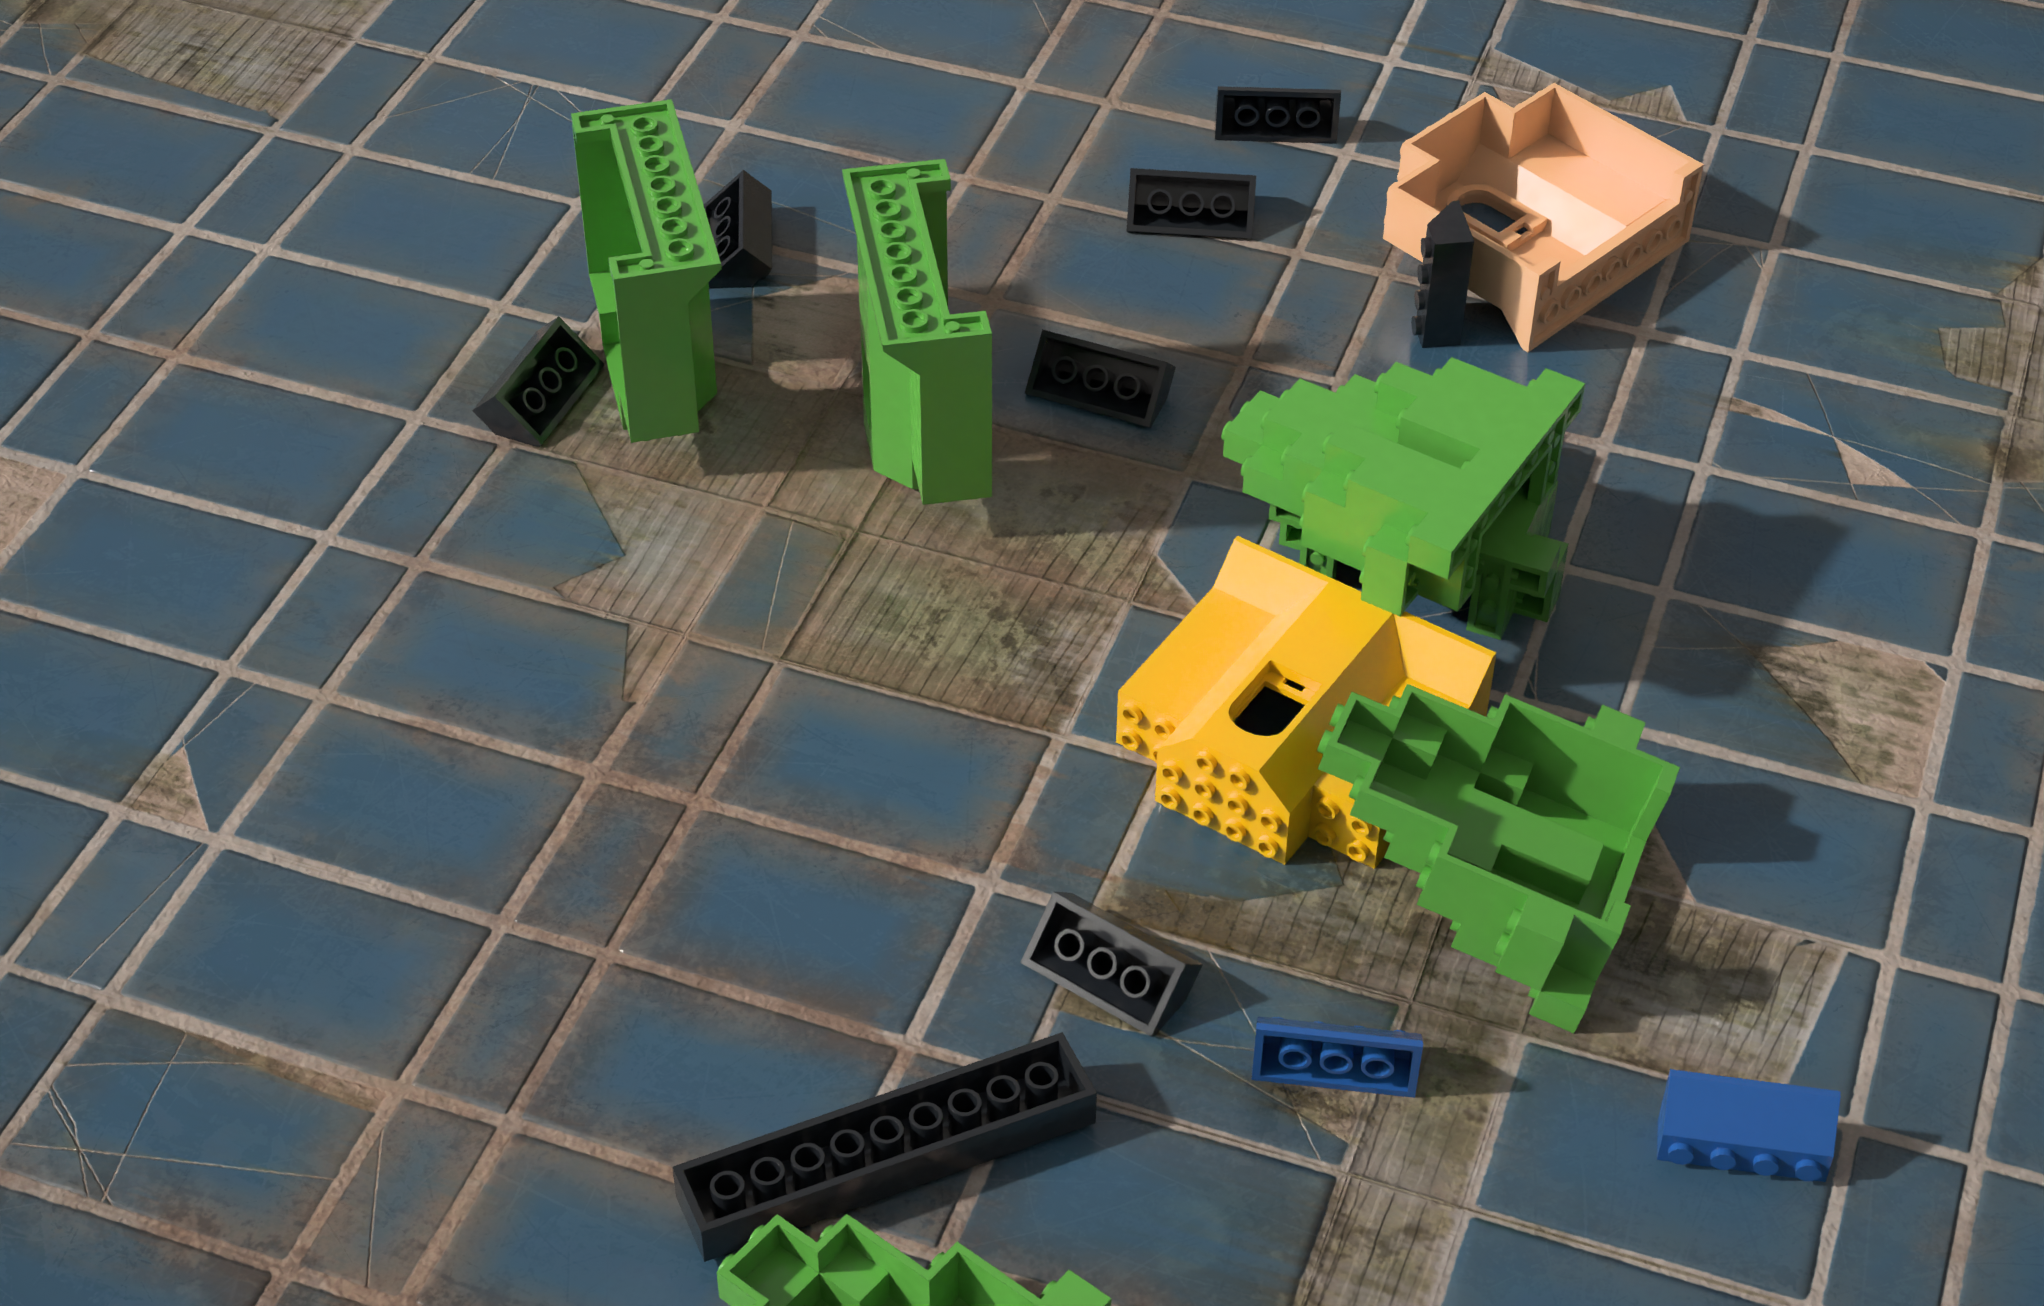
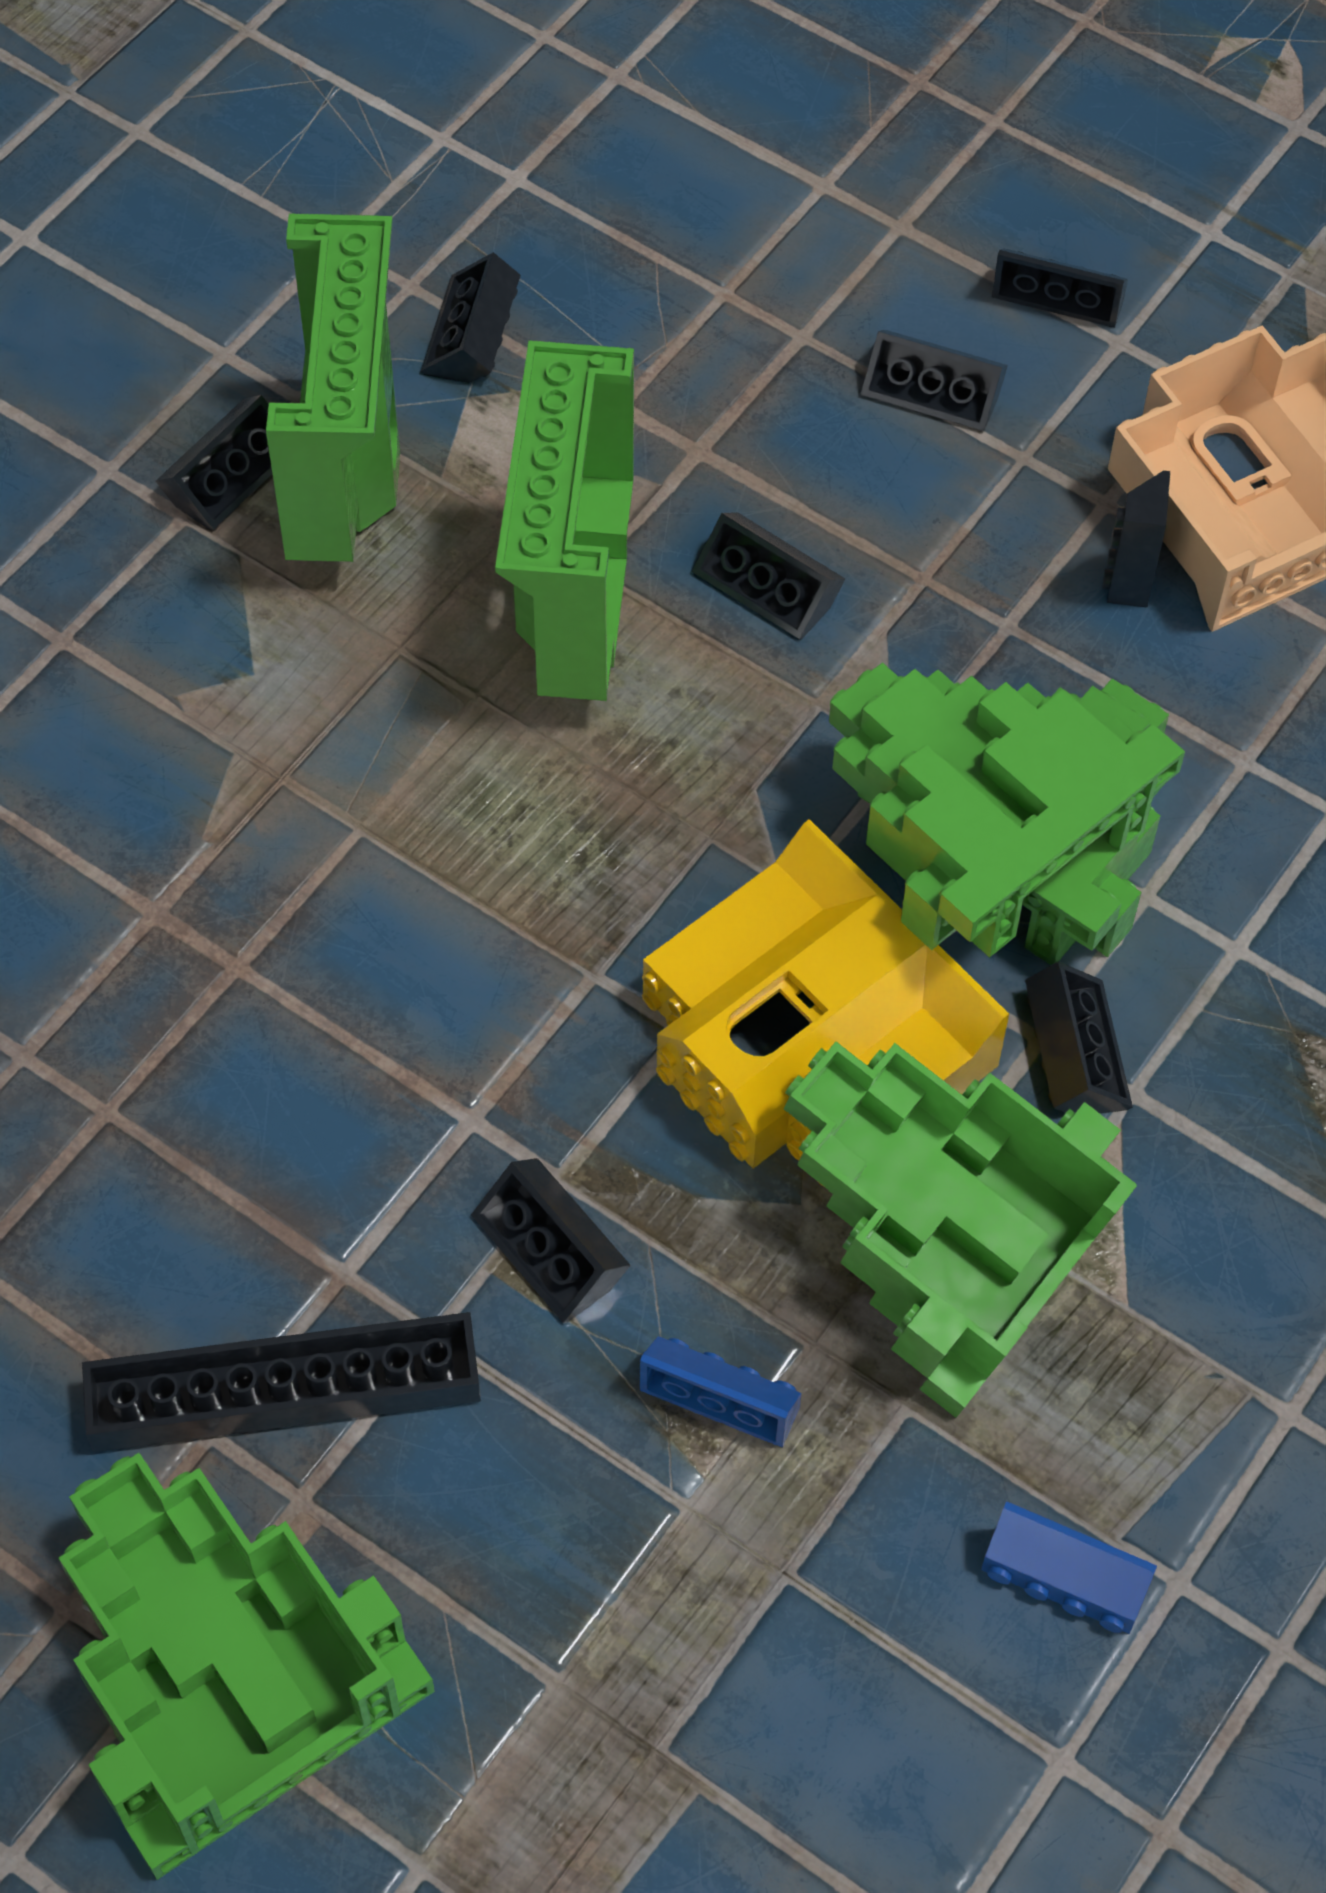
camera: 15 degrees right, 15 degrees up
none -> black slope [1025,961,1133,1114]

